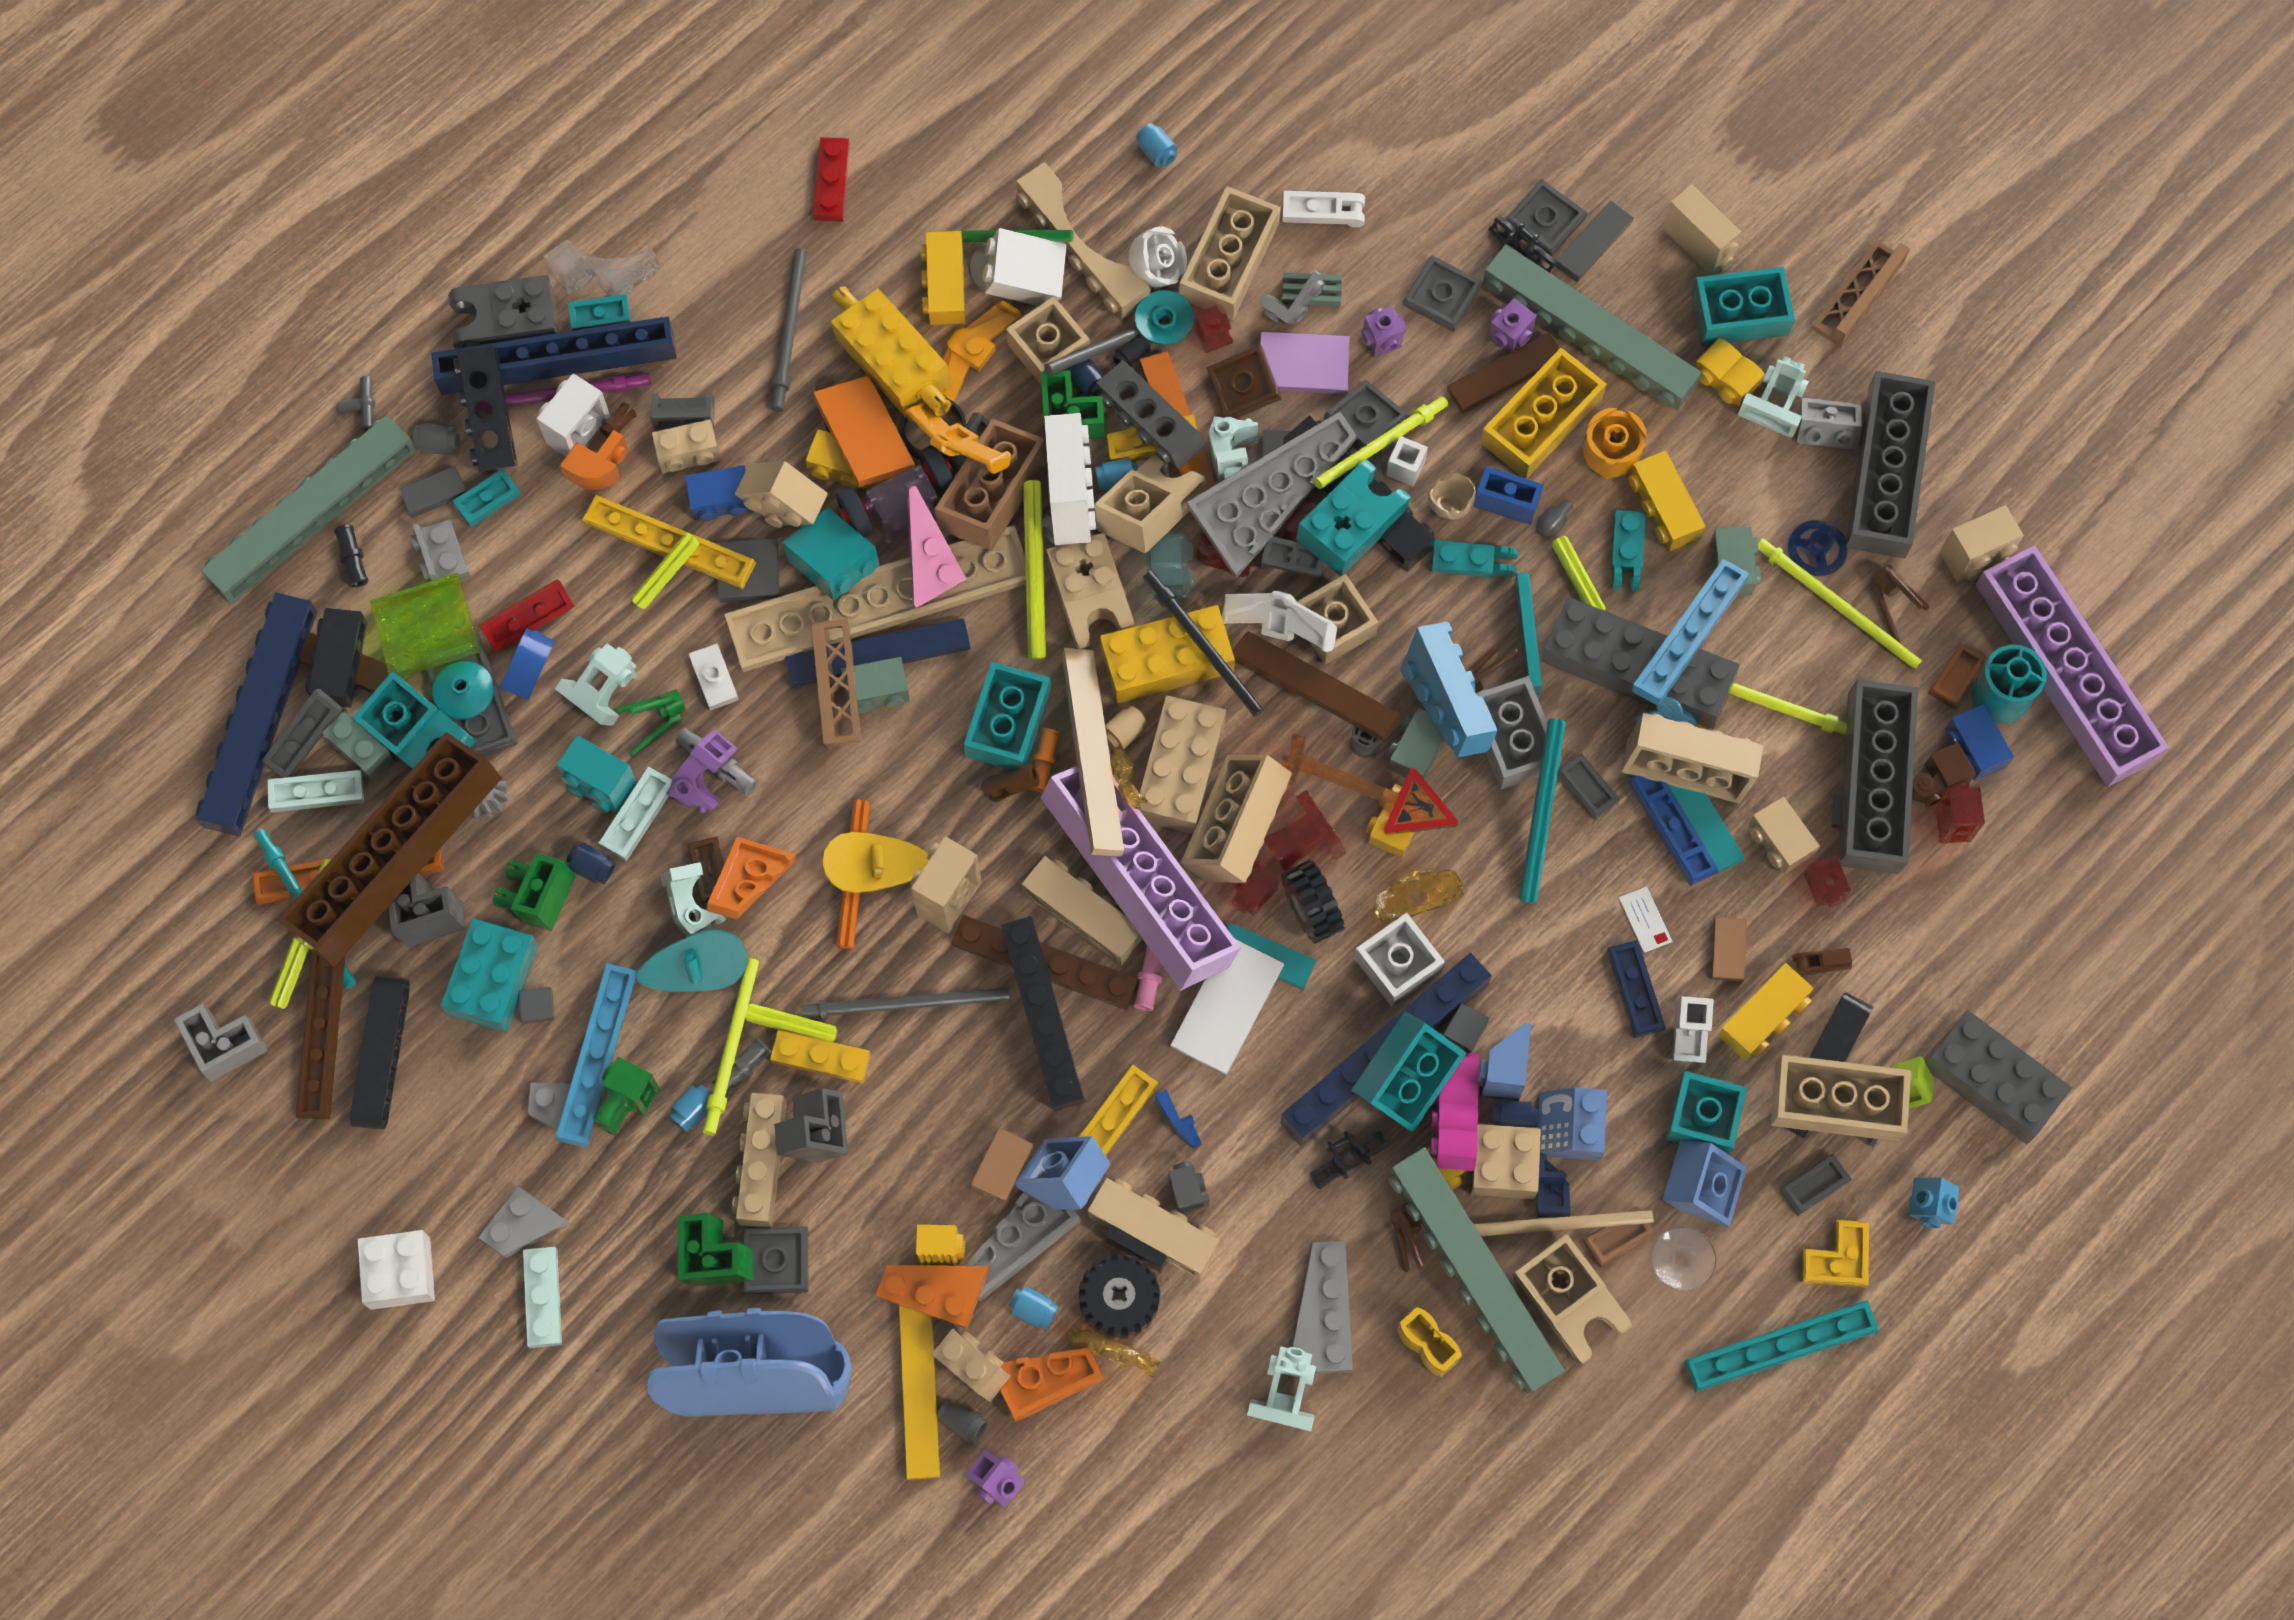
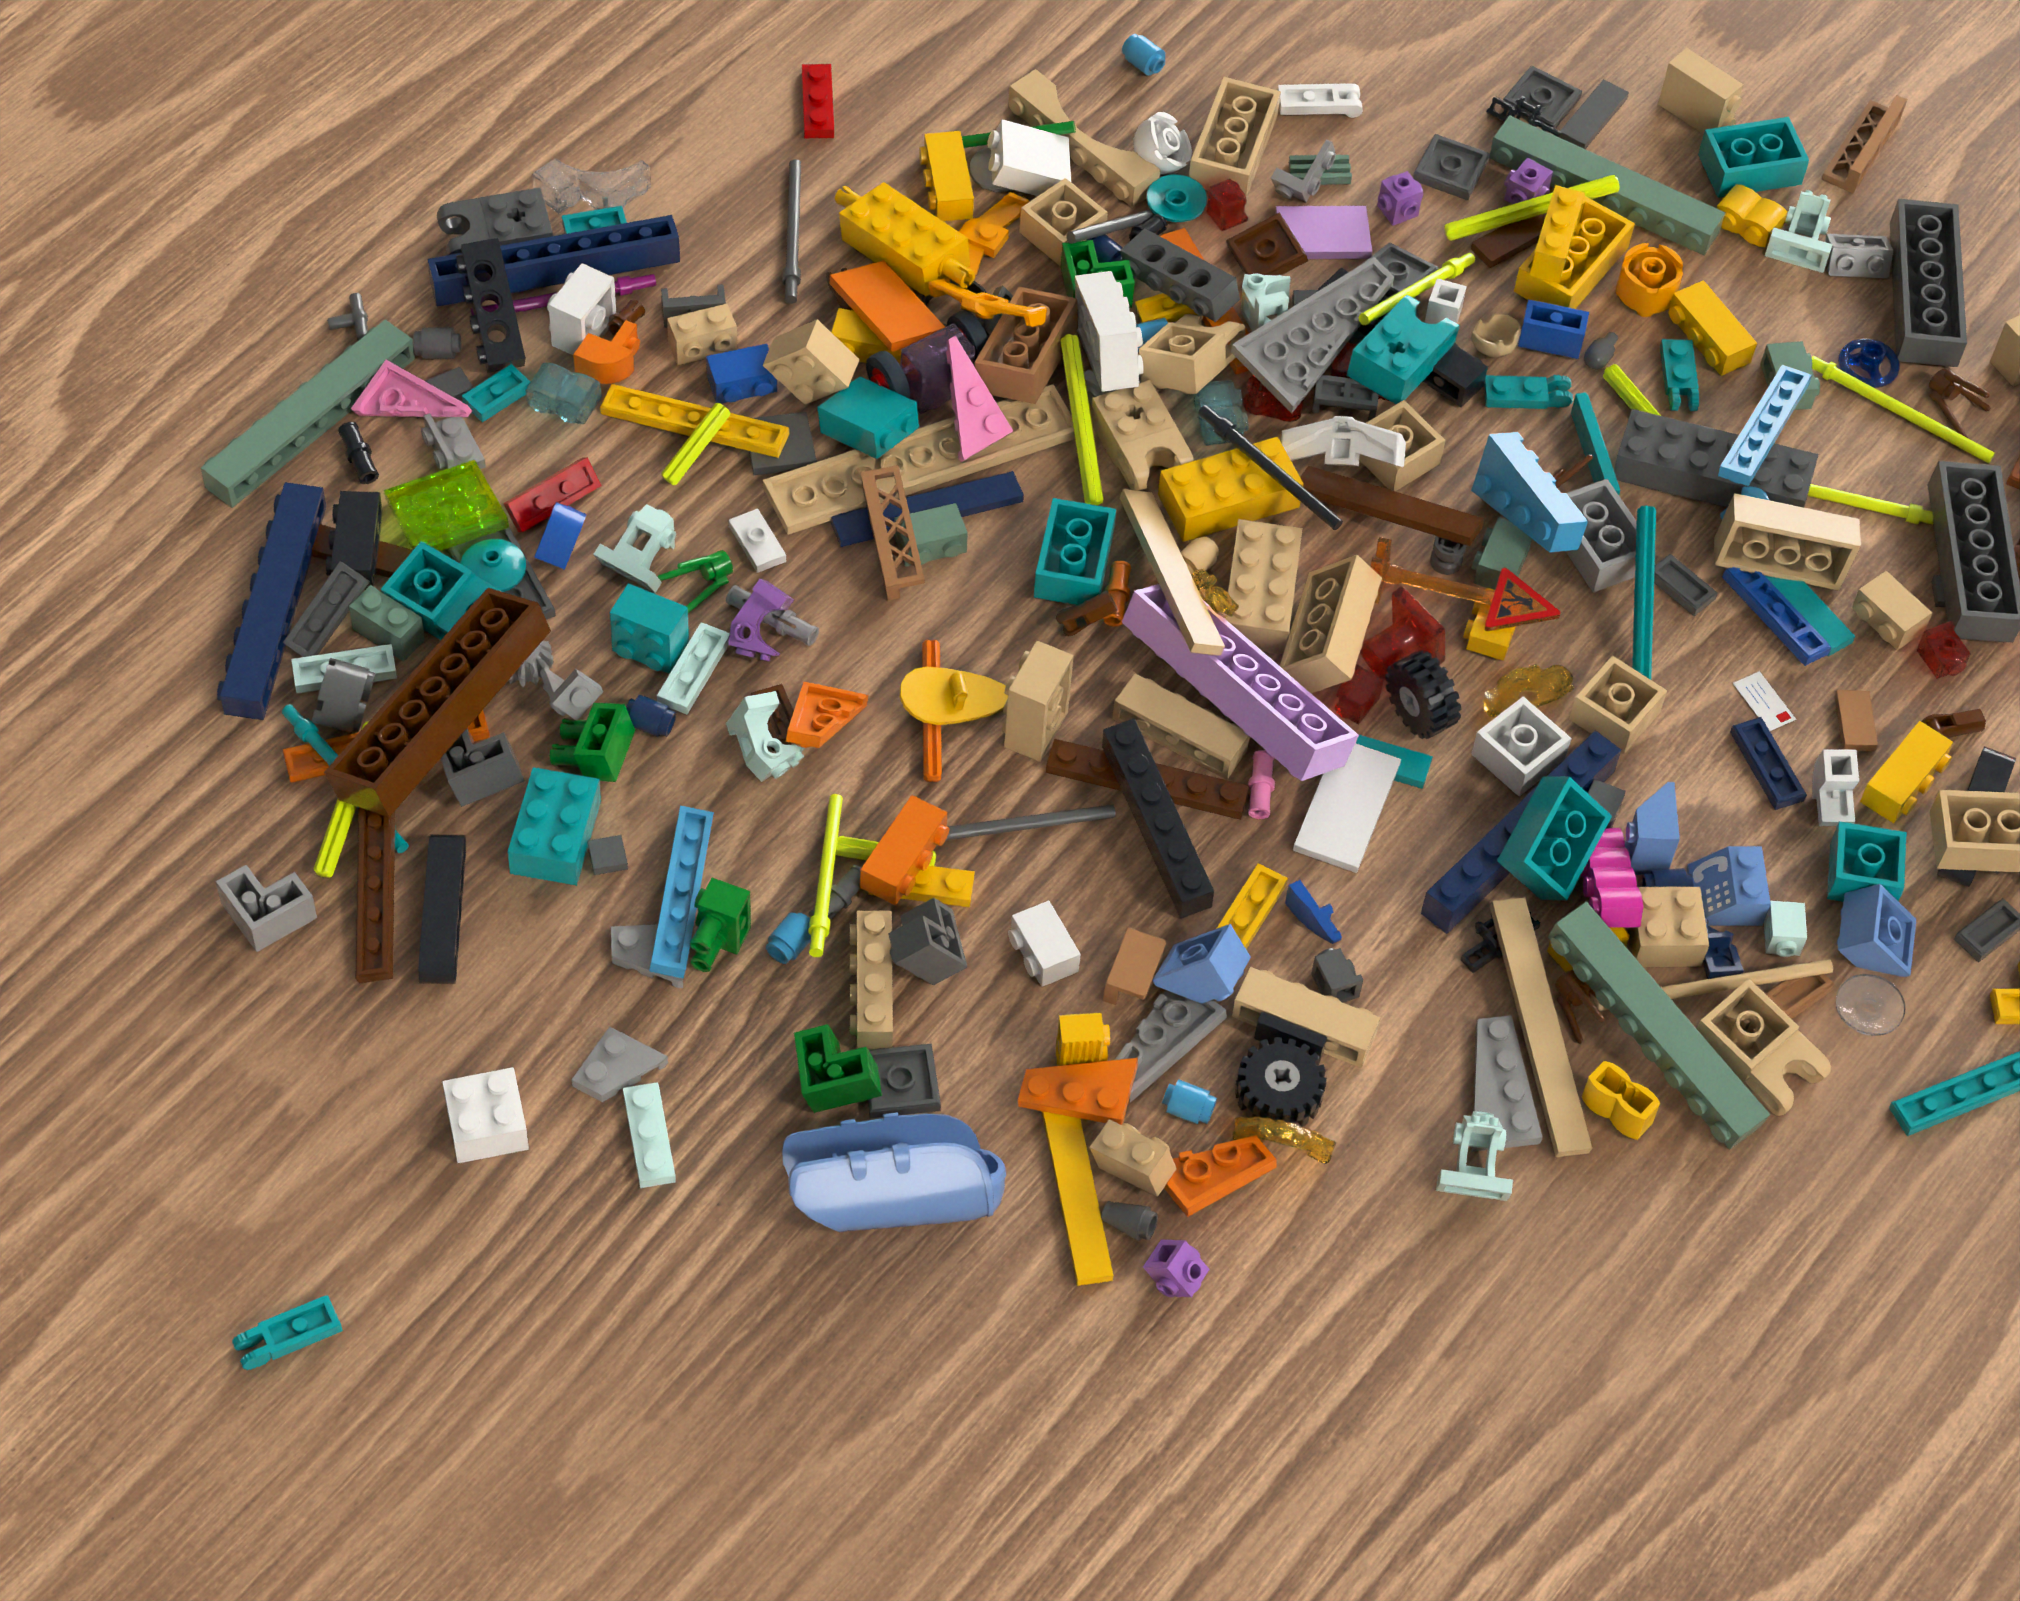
camera: 10 degrees left, 15 degrees down
teal shield [636,929,748,992] -> none
none -> teal hinge [232,1295,343,1370]
none -> dark grey brick [312,658,375,733]
none -> bright pink wing [351,360,472,417]
none -> clear light blue brick [526,363,602,424]
none -> light grey bracket [540,667,603,720]
none -> orange brick [860,795,950,906]
none -> white brick [1008,901,1081,987]
none -> neon yellow axle [1444,175,1620,241]
none -> tan tile [1490,897,1592,1157]
none -> yellow brick [1529,185,1585,283]
none -> tan brick [1569,655,1667,755]
none -> light aqua brick [1764,901,1807,957]

